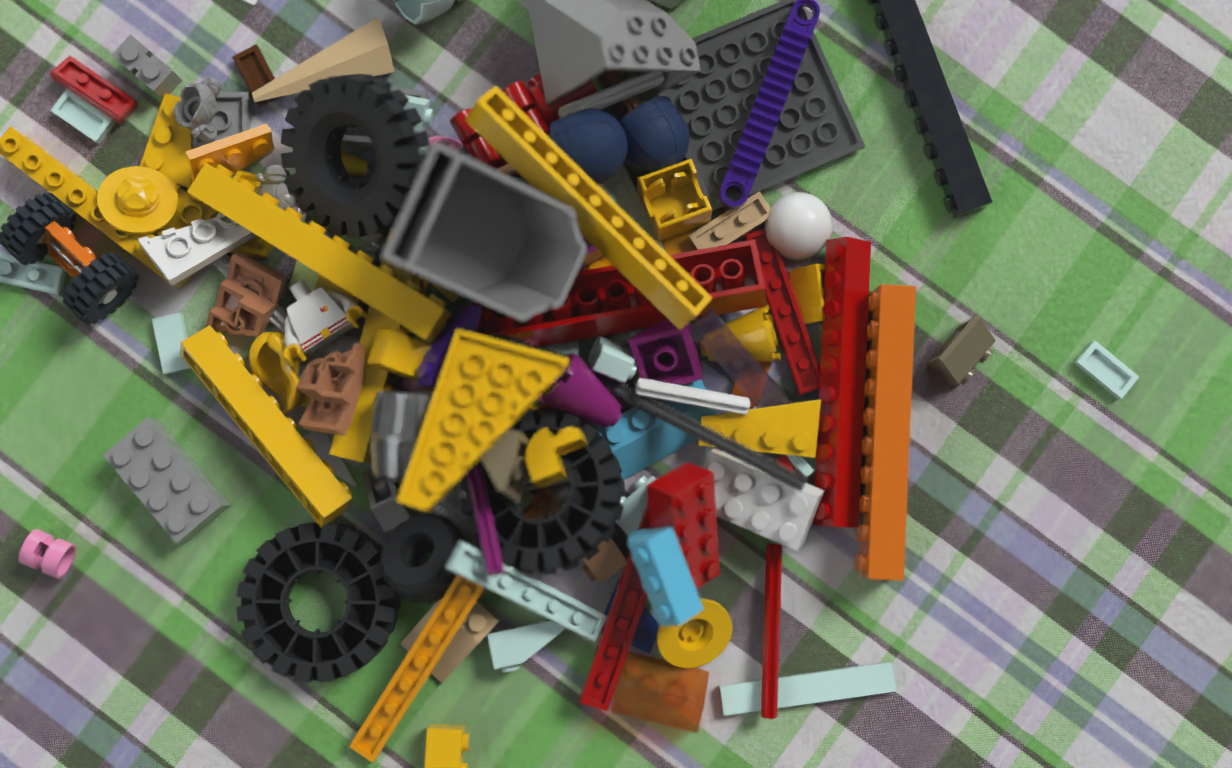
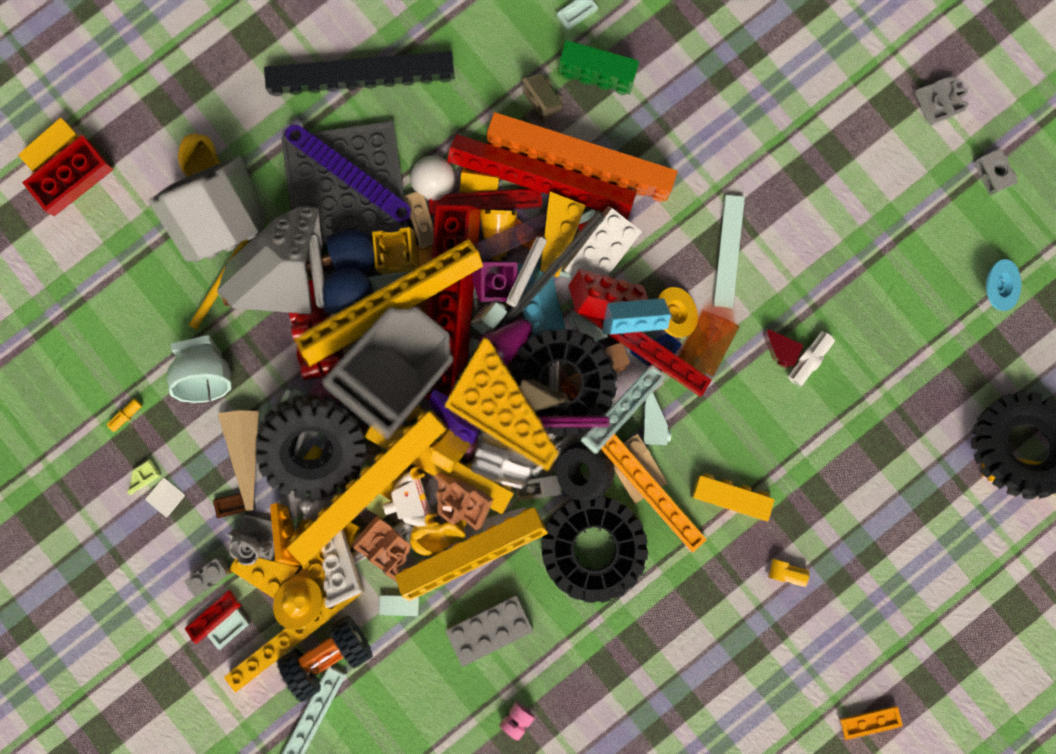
camera: 75 degrees left, 0 degrees up
yellow brick [526,427,588,488] -> none
red axle [761,543,782,719] -> none
none -> green brick [559,40,640,95]

